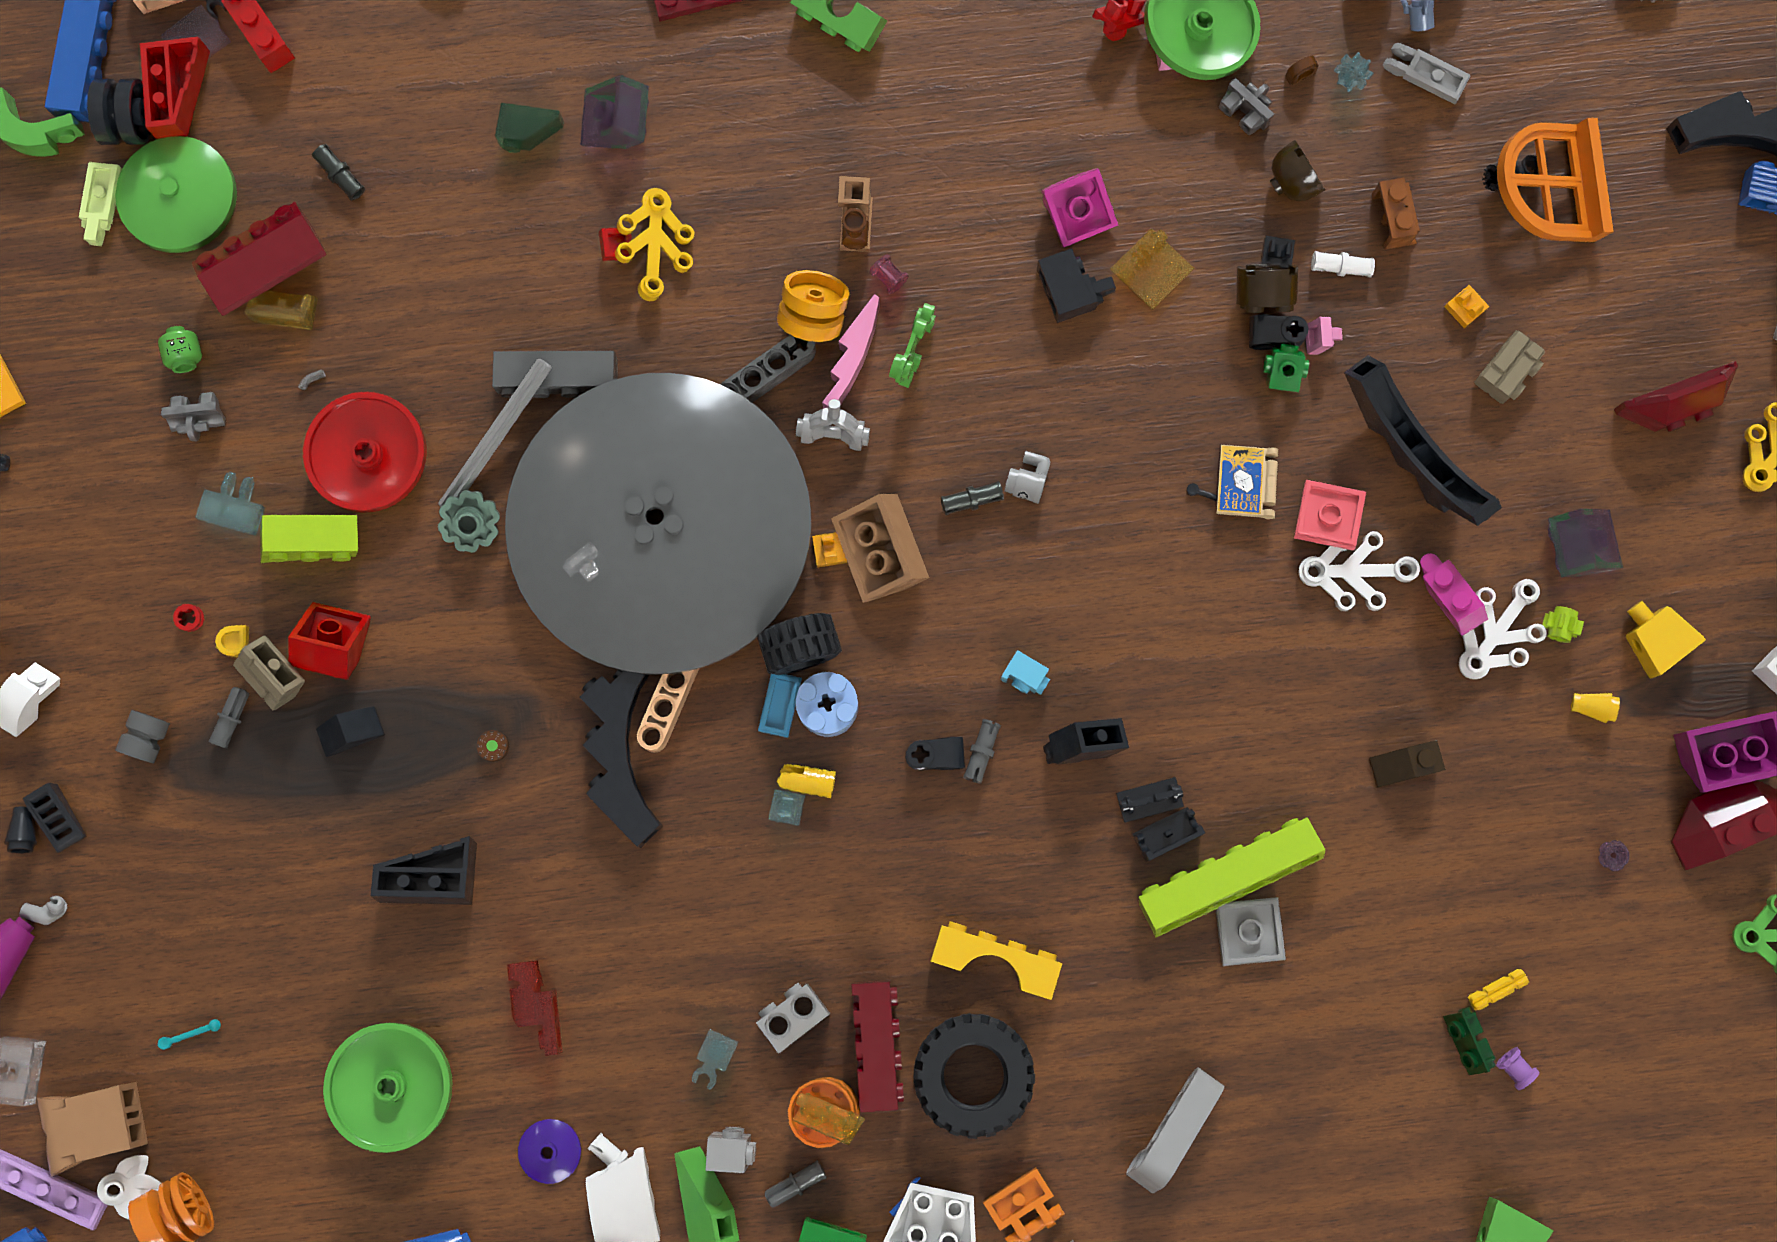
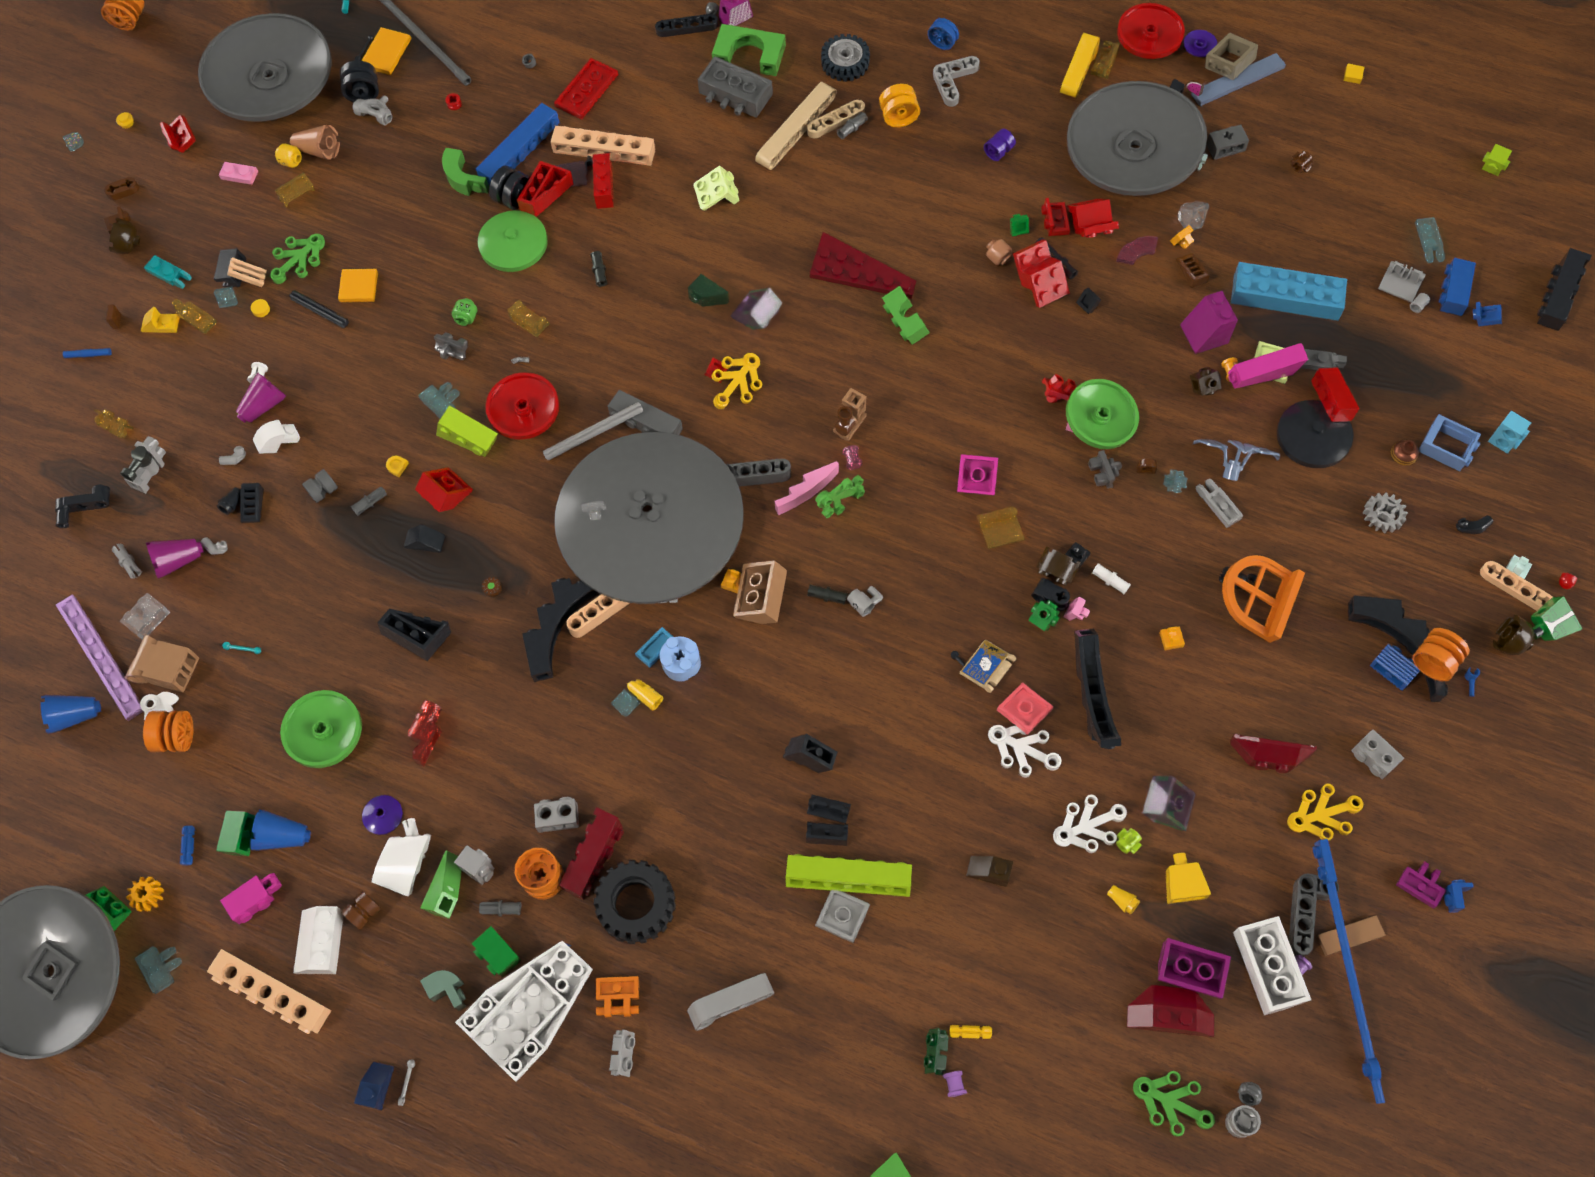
camera: 30 degrees right, 15 degrees down
yellowish green hinge [79,162,122,246] -> none
red bush [173,604,204,632] -> none
dark red slope [192,202,327,316] -> none
dark tan brick [233,635,305,710] -> none
sand green plant [438,490,500,553] -> none
clear light blue plate [692,1029,739,1090] -> none
black tyre [758,613,842,675] -> none
light orange wheel [777,270,849,342] -> none
clear yellow hinge [793,1093,865,1145] -> none
light grey piece [796,399,870,451] -> none
black piece [905,737,965,770] -> none
yellow arch [931,921,1062,1000] -> none
dark grey pin [963,719,1001,784] -> none
medium azure brick [1000,650,1050,695] -> none
black hinge [1037,248,1116,323] -> none
dark brown cylinder [1270,140,1326,201] -> none
dark orange window [1372,177,1420,250] -> none
dark pink brick [1420,553,1488,636] -> none
dark tan brick [1474,330,1545,404] -> none
clear purple plate [1598,840,1629,871] -> none

